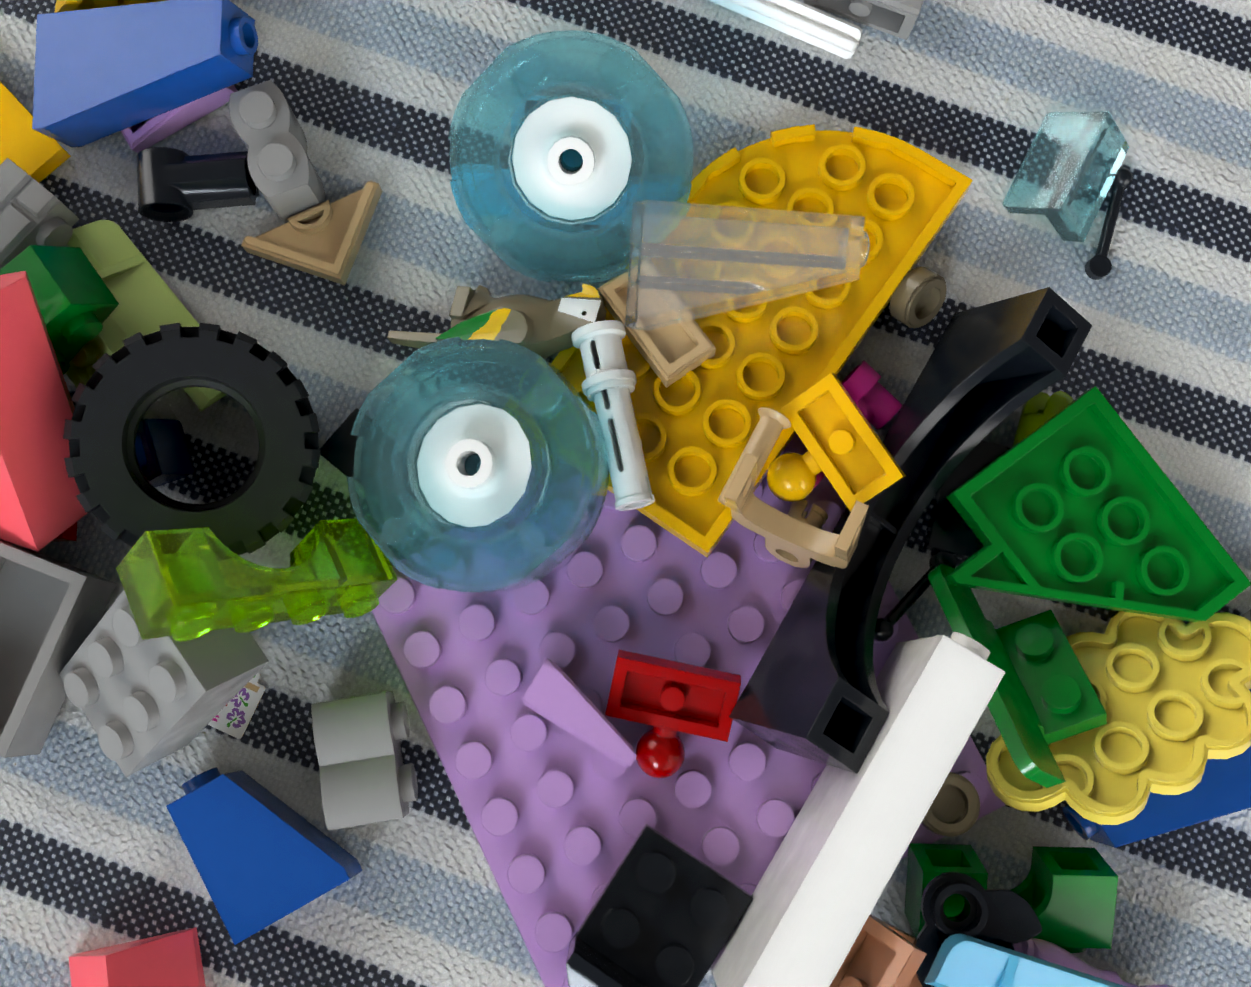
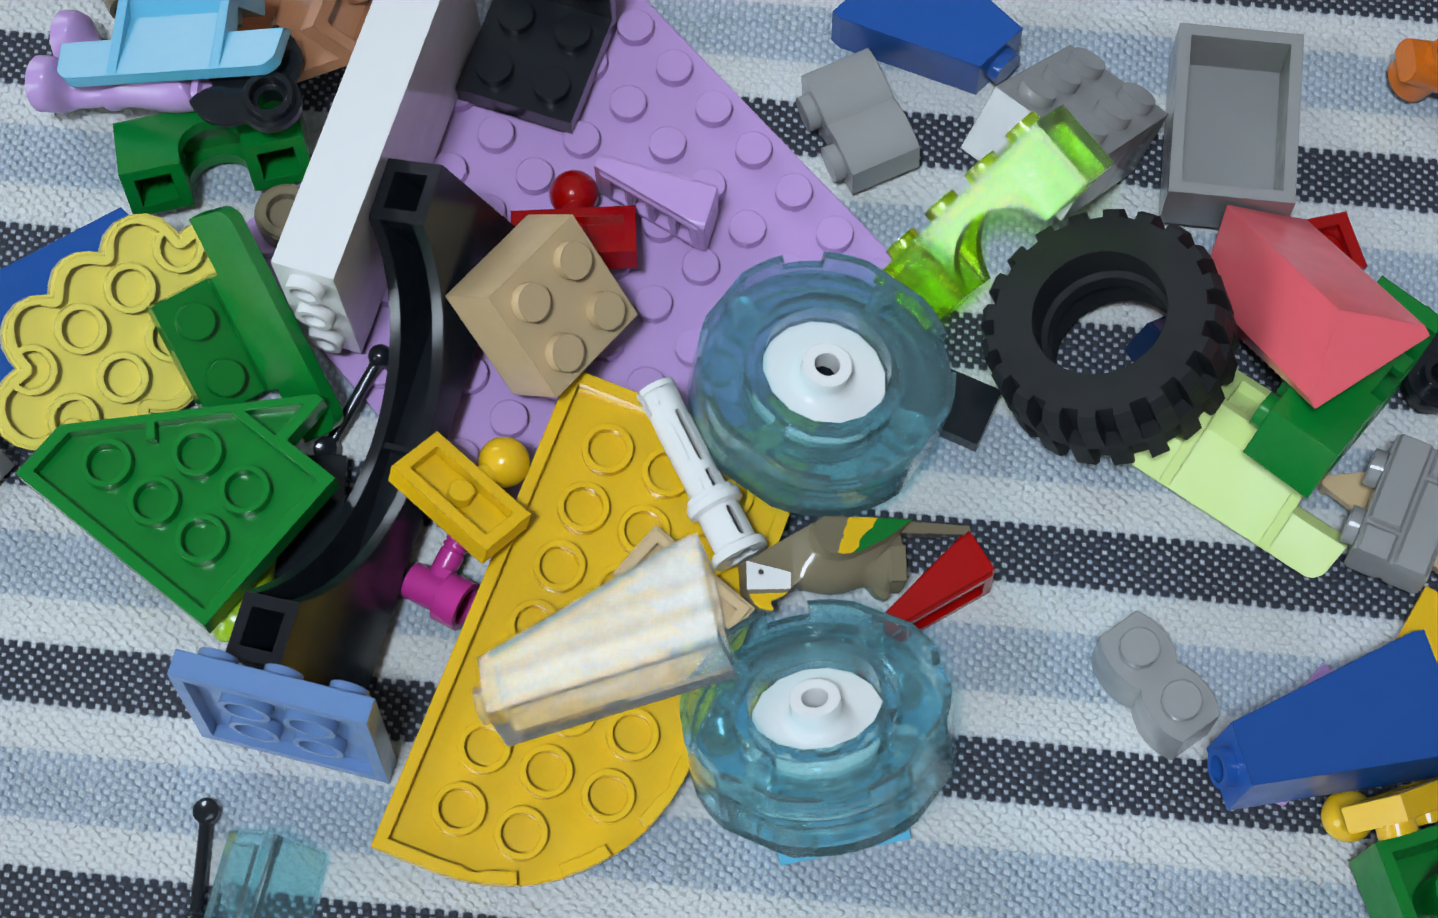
camera: 170 degrees right, 10 degrees down
black piece [137,147,259,222] -> none
tan tile [241,181,382,285] -> none
tan piece [717,407,869,569] -> none
dark tan tile [890,267,947,328] -> none
none -> medium blue plate [167,647,397,784]
none -> tan brick [445,214,638,398]
none -> red slope [874,531,995,652]

